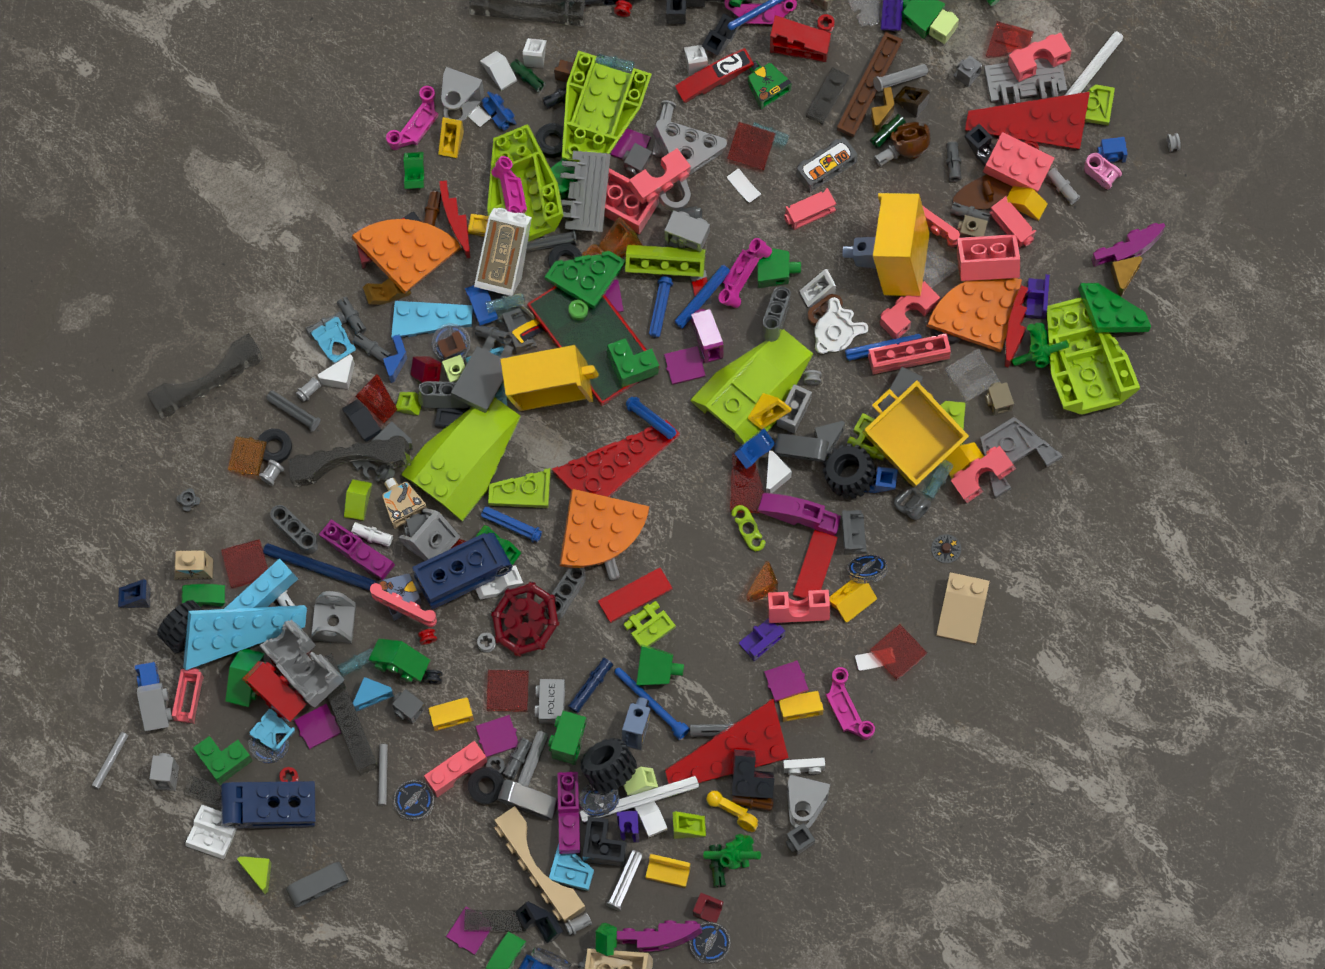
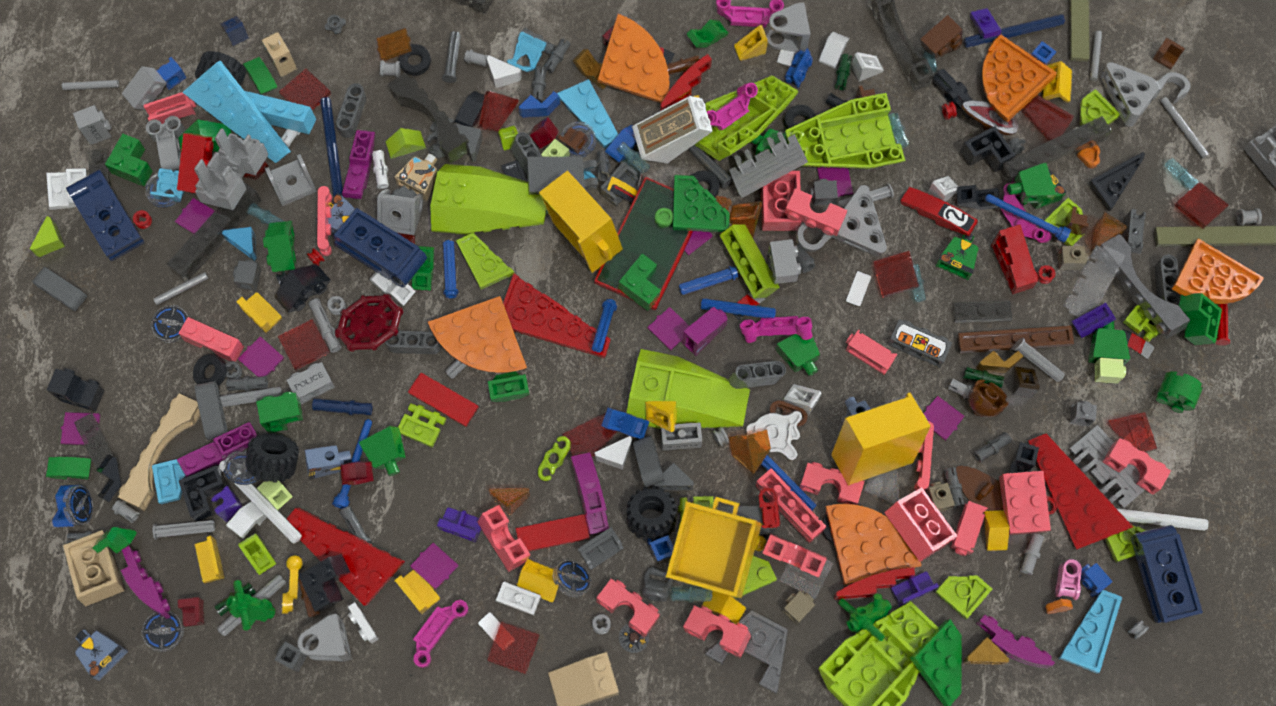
camera: 55 degrees right, 0 degrees up
none -> black brick [47,368,105,412]
none -> light grey piece [146,116,185,171]
none -> light grey axle [217,575,286,636]
none -> black brick [274,264,331,313]
none -> light grey pin [308,298,342,353]
none -> dark red panel [340,461,373,485]
none -> green slope [488,371,530,402]
none -> white plate [496,581,541,616]
none -> light grey bush [593,614,611,634]
none -> coral arch [596,579,660,638]
none -> clear orange slope [729,429,771,474]
none -> red piece [759,488,780,528]
none -> coral arch [763,534,827,578]
none -> magenta piece [923,396,965,441]
none -> lime plate [935,575,992,619]
none -> orange tile [1045,599,1073,614]
none -> medium azure wing [1058,590,1122,674]
none -> dark blue hinge [1131,525,1203,623]

